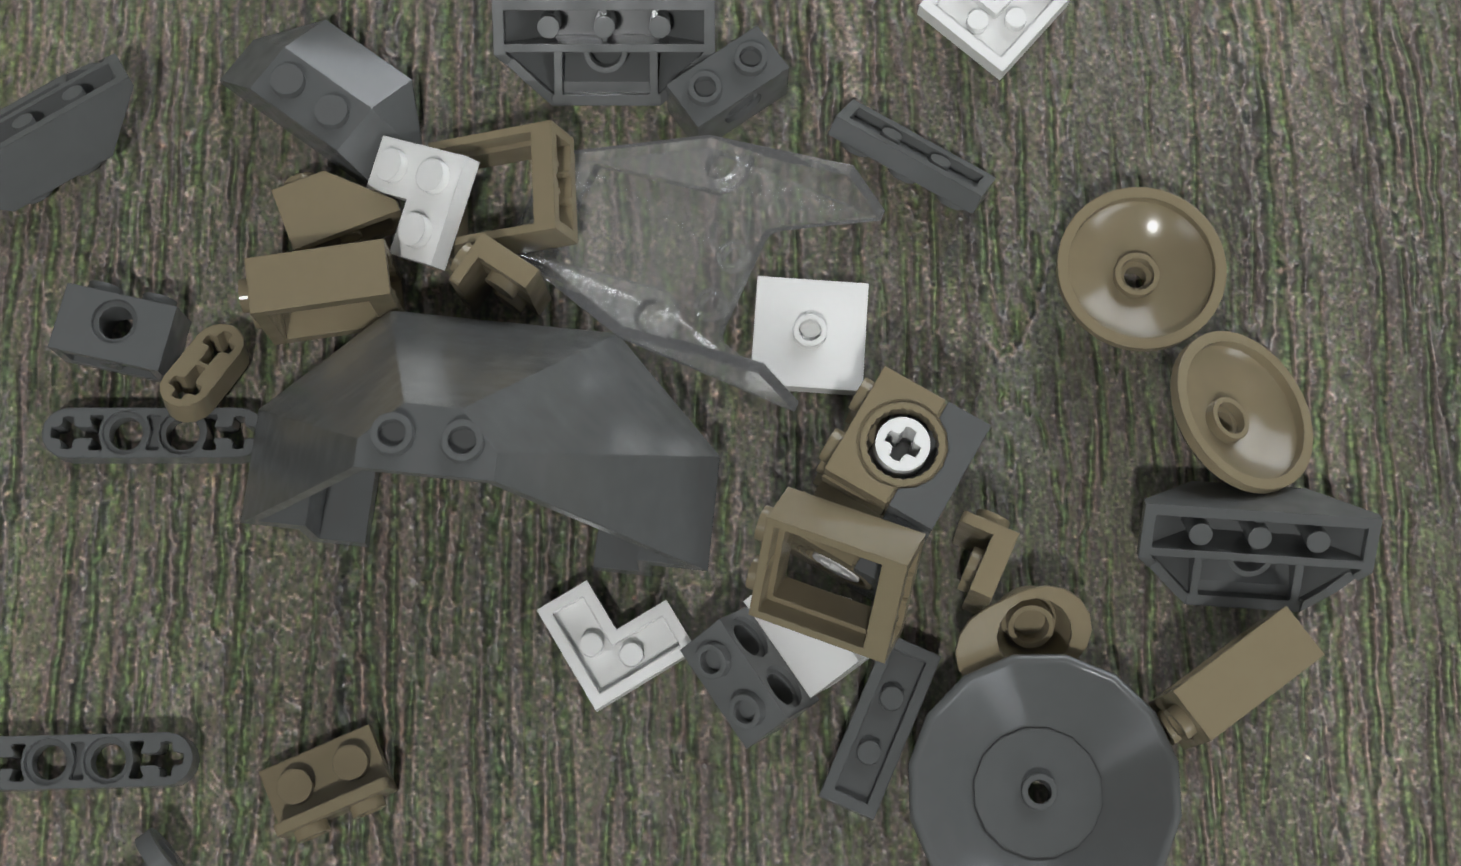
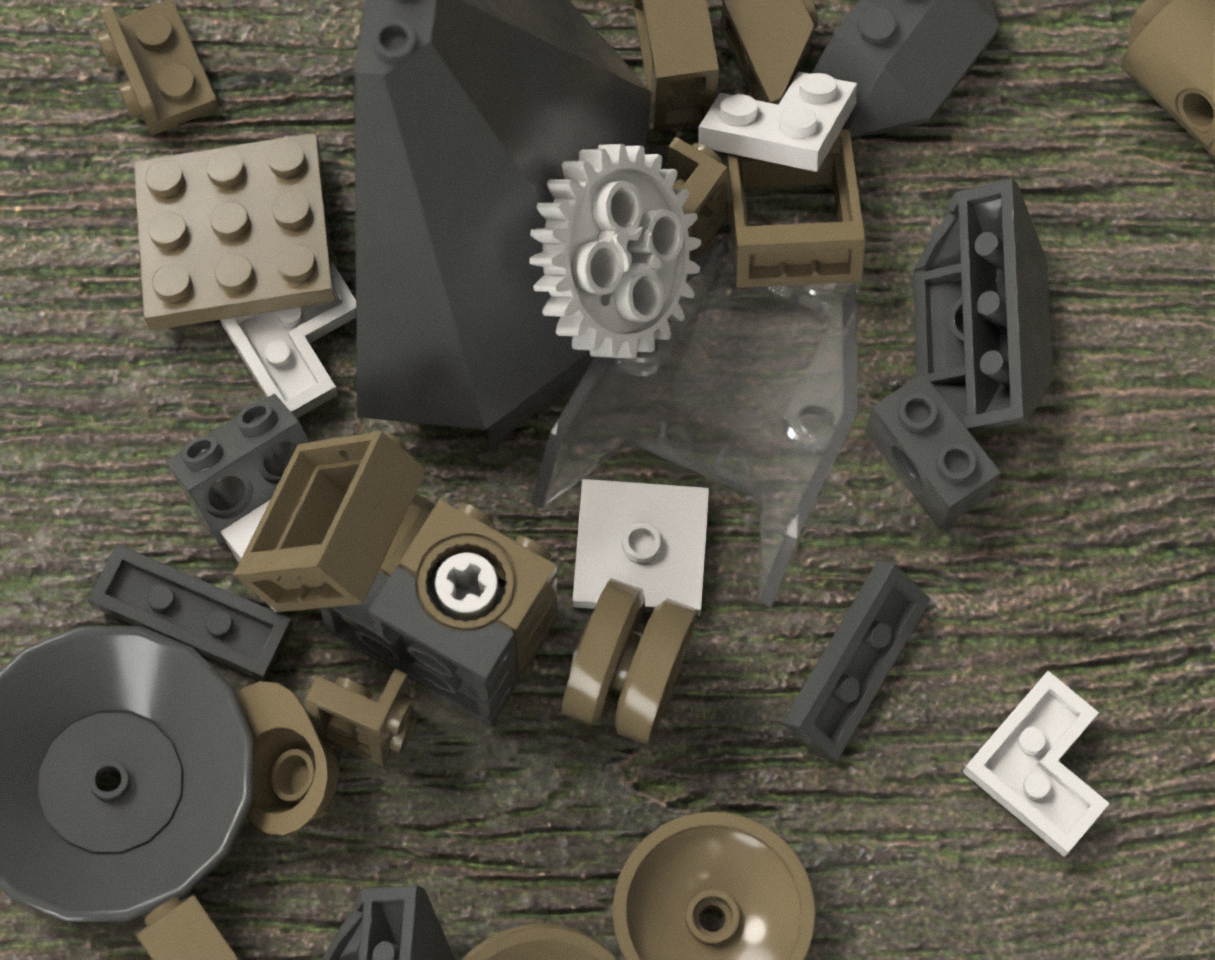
camera: 90 degrees right, 5 degrees down
none -> plate [134,132,336,331]
none -> white gear [529,144,701,358]
none -> dark tan wheel [561,578,698,746]

